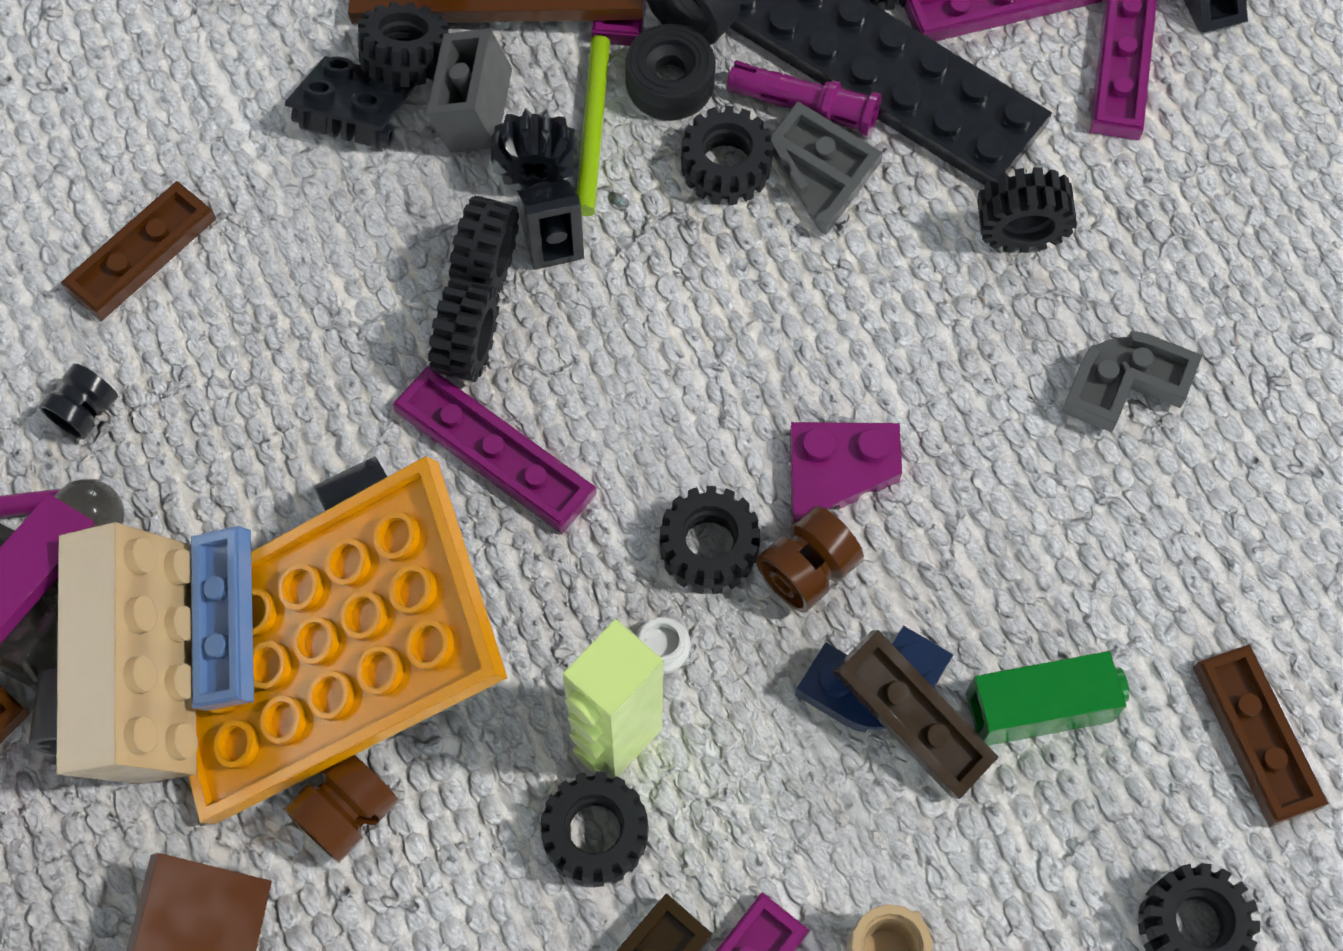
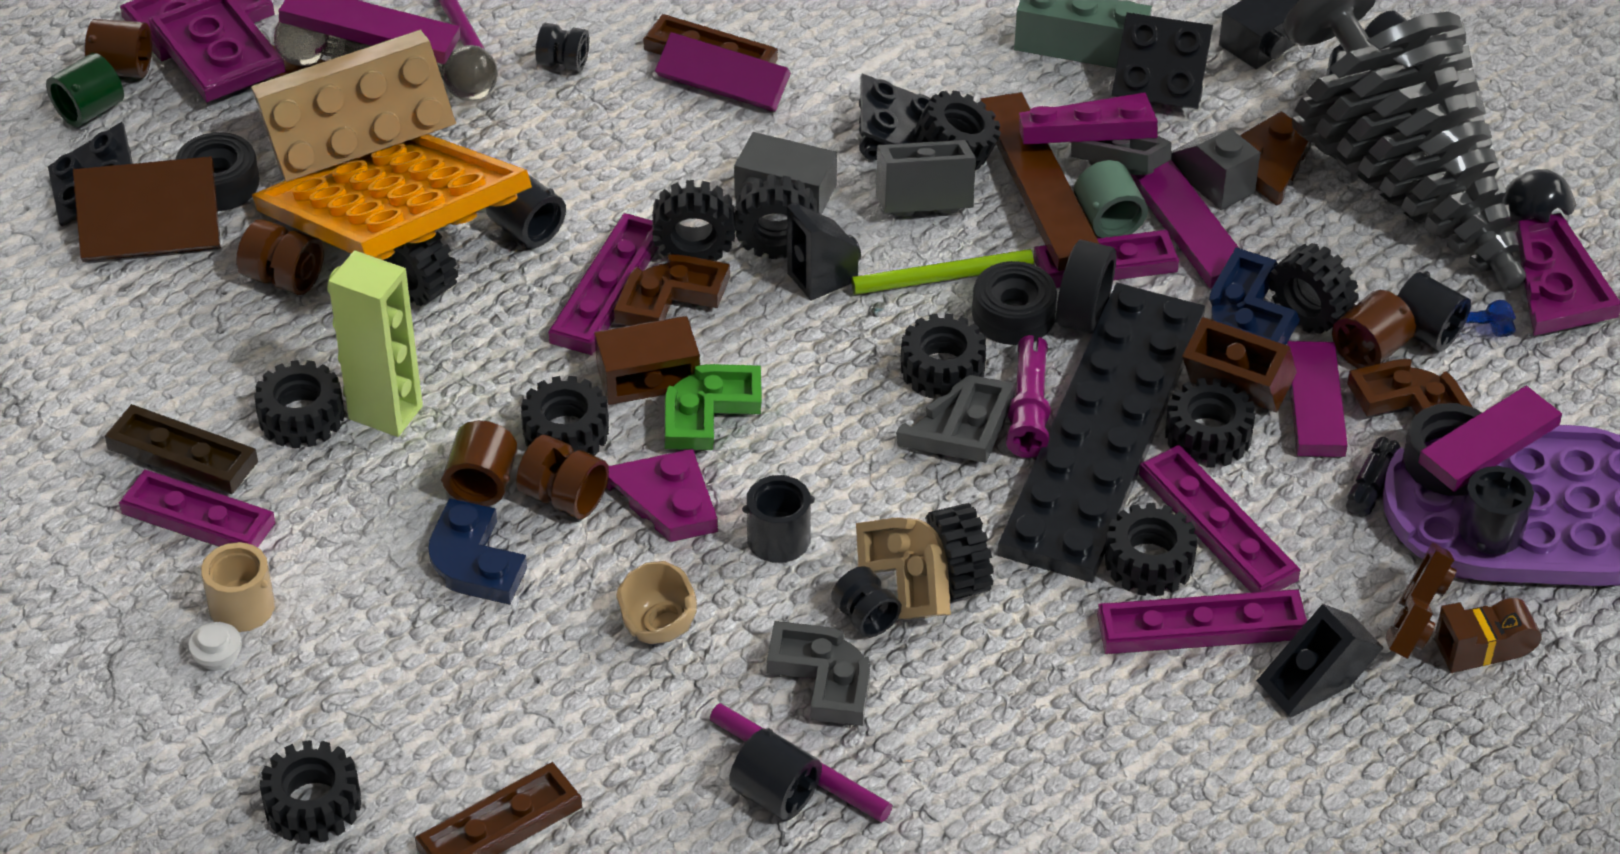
camera: 75 degrees right, 20 degrees down
medium blue tile [191,526,254,711] -> none
black gear [491,108,578,190] -> none
white plate [635,617,690,674] -> none
dark brown plate [832,630,999,799] -> none
green brick [965,651,1129,746] -> none
none -> black tyre [175,132,260,211]
none -> reddish brown piece [441,420,517,506]
none -> reddish brown brick [594,316,700,405]
none -> reddish brown plate [614,254,730,326]
none -> tan hair [616,561,697,644]
none -> magenta tile [655,32,791,112]
none -> bright green plate [664,364,762,450]
none -> magenta bar [710,703,893,823]
none -> black piece [729,728,822,820]
none -> dark grey brick [734,132,837,215]
none -> black piece [742,475,815,563]
none -> black wheel [831,566,902,638]
none -> tan plate [856,517,951,619]
none -> black tyre [1105,503,1197,596]

